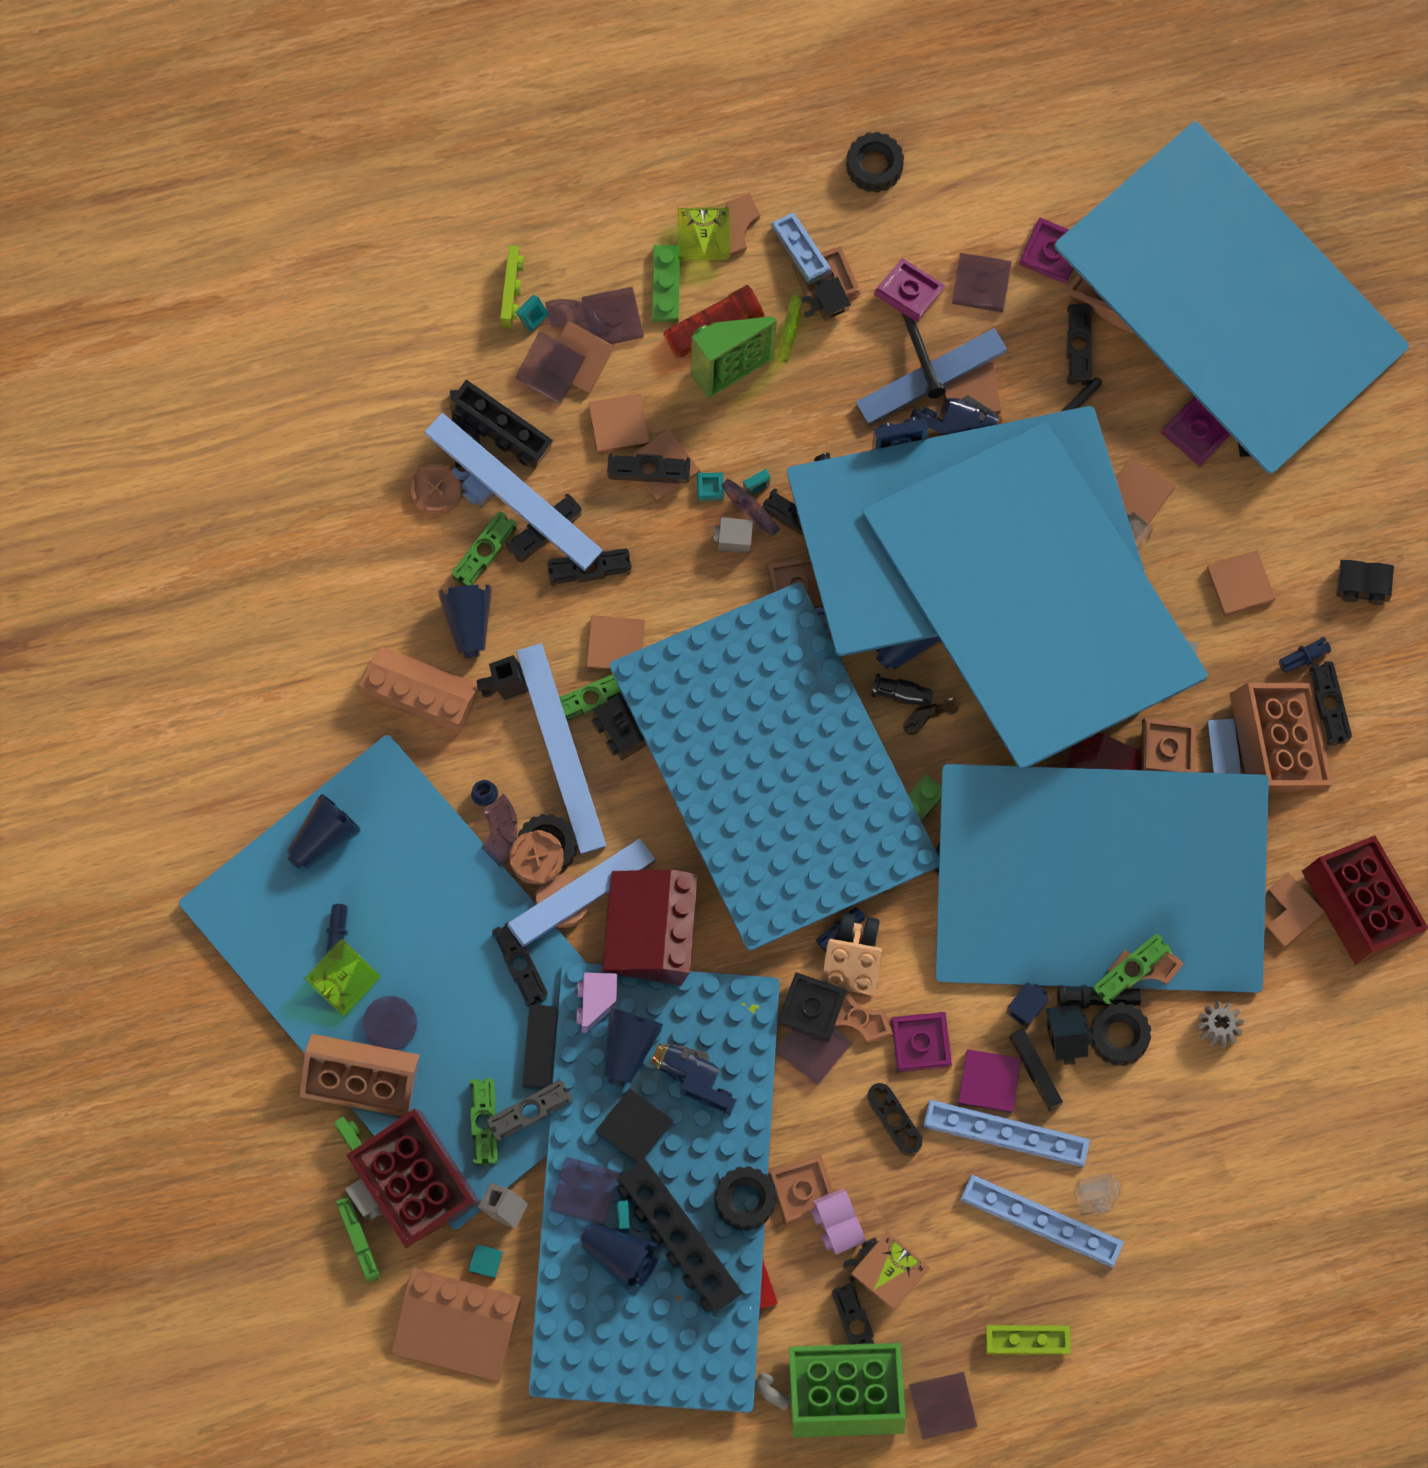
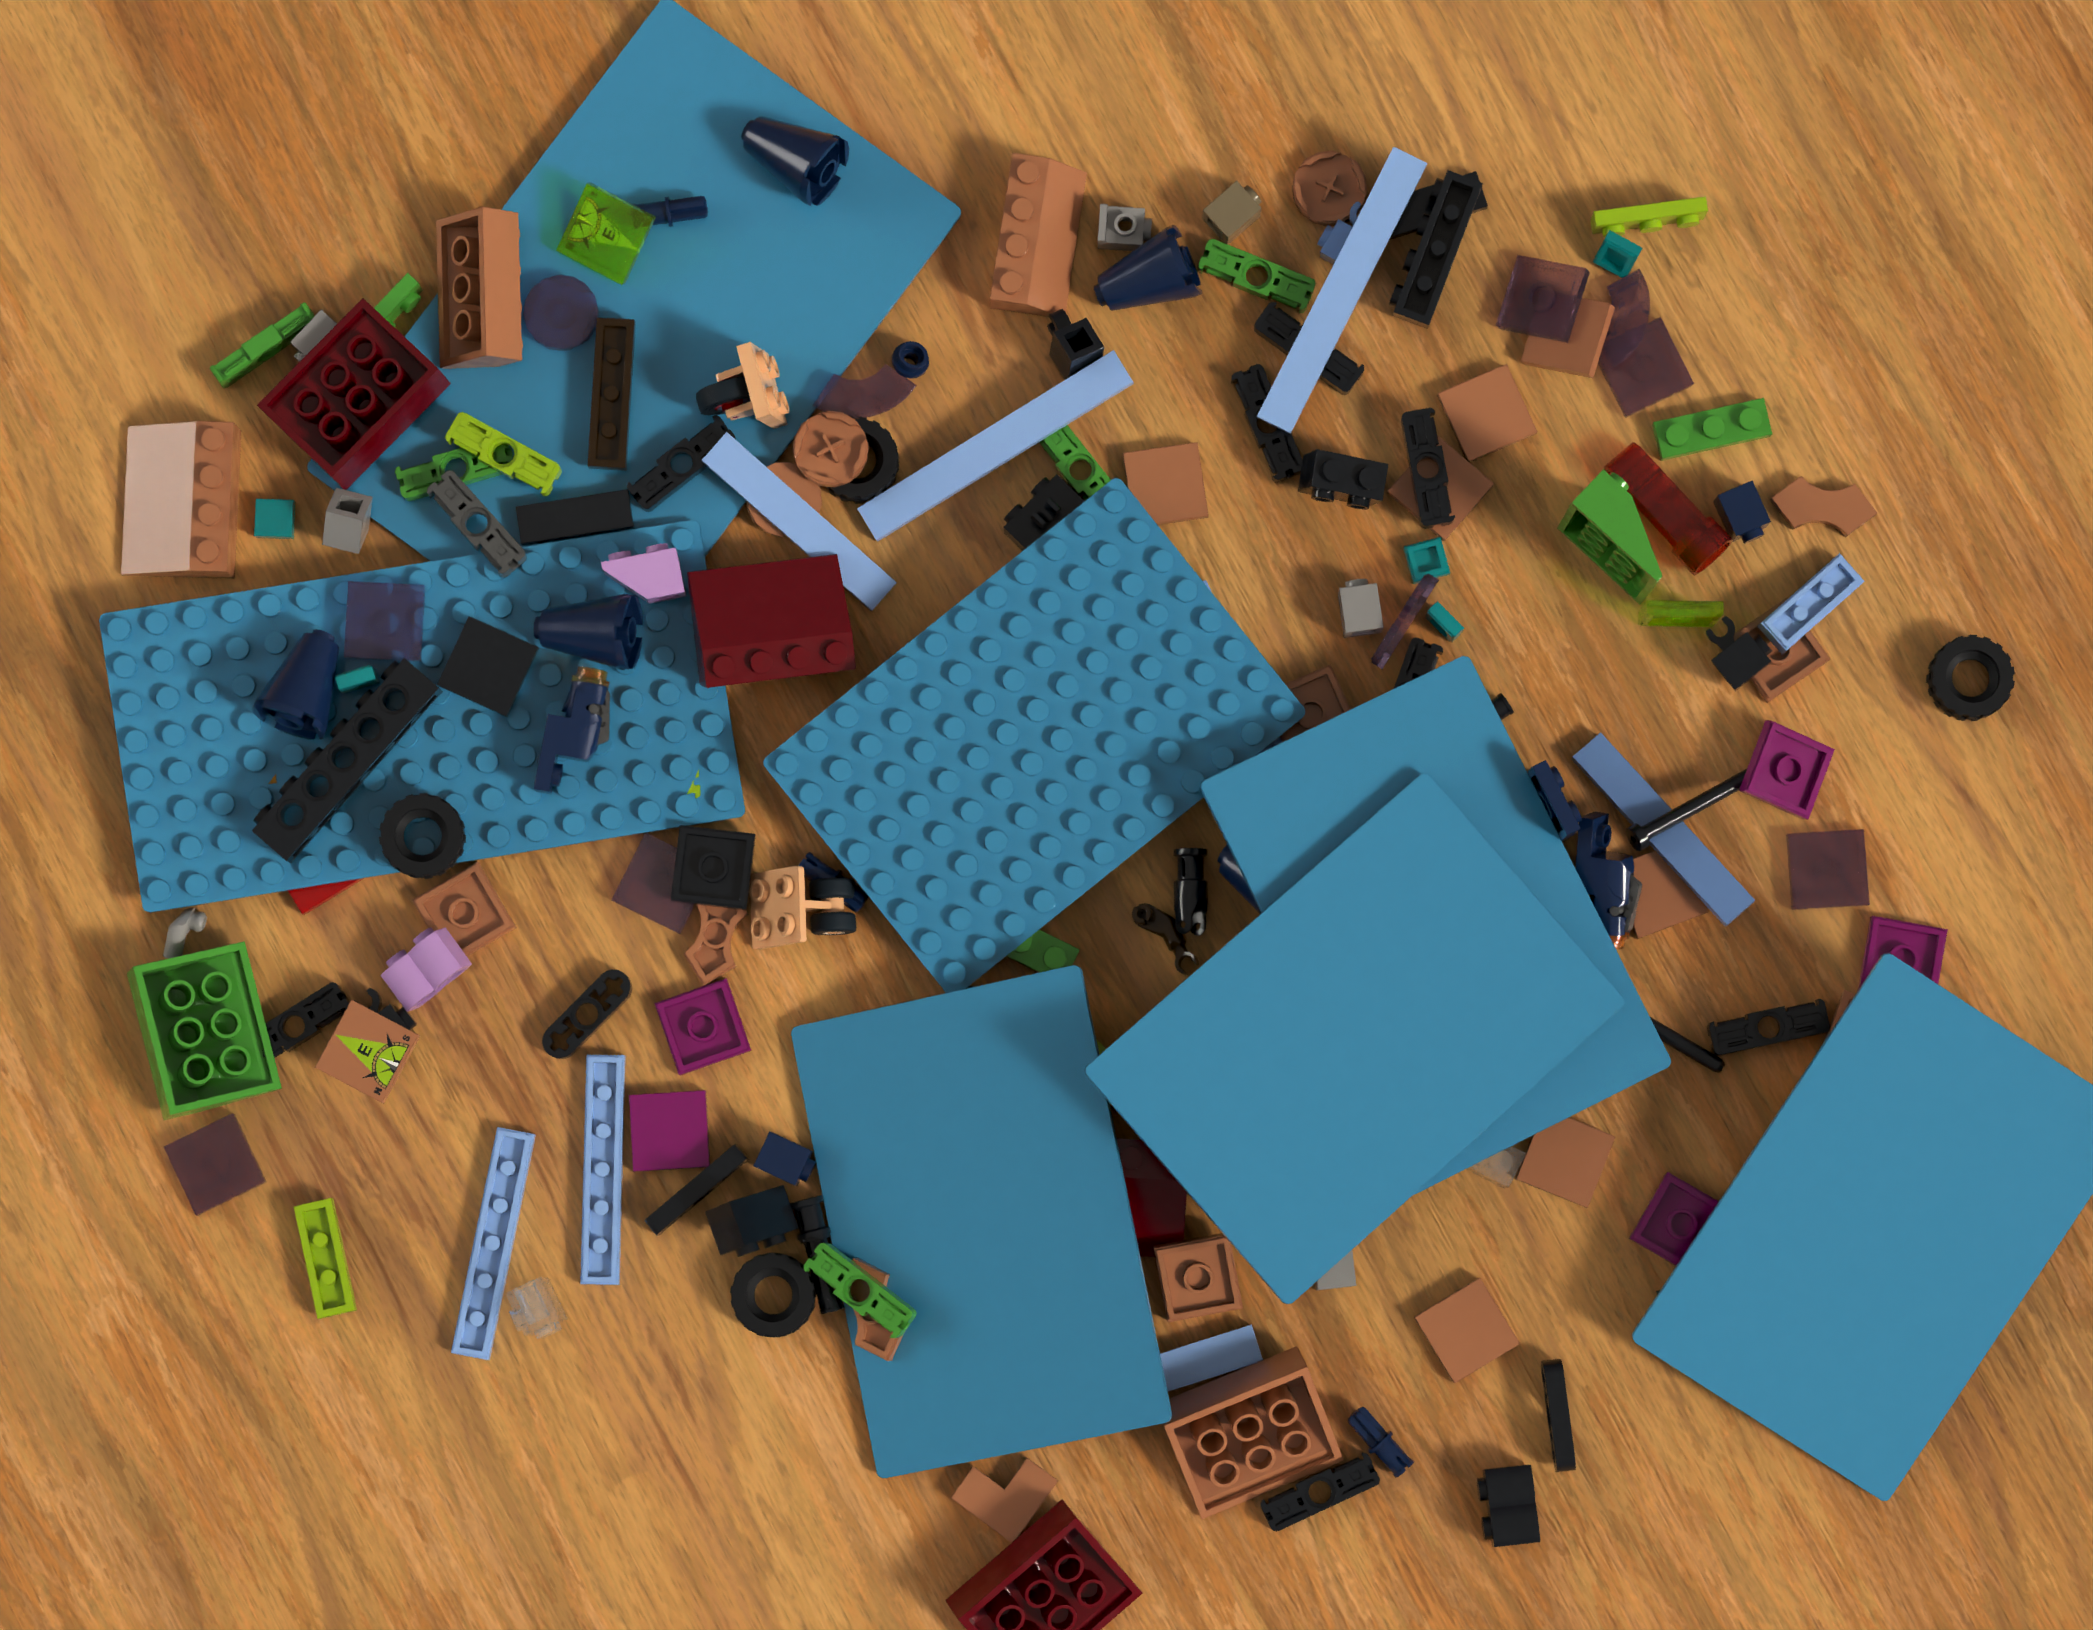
camera: 85 degrees right, 10 degrees up
clear neon green tile [677,207,730,260] -> none
light grey gear [1197,1001,1244,1048] -> none
none -> lime piece [445,412,562,496]
none -> dark brown plate [588,318,636,471]
none -> light nougat plate [696,342,789,429]
none -> light grey brick [1098,204,1152,251]
none -> dark tan brick [1202,181,1262,245]
none -> black brick [1298,449,1388,510]
none -> black beam [1541,1359,1576,1472]
none -> dark blue brick [1713,480,1771,544]

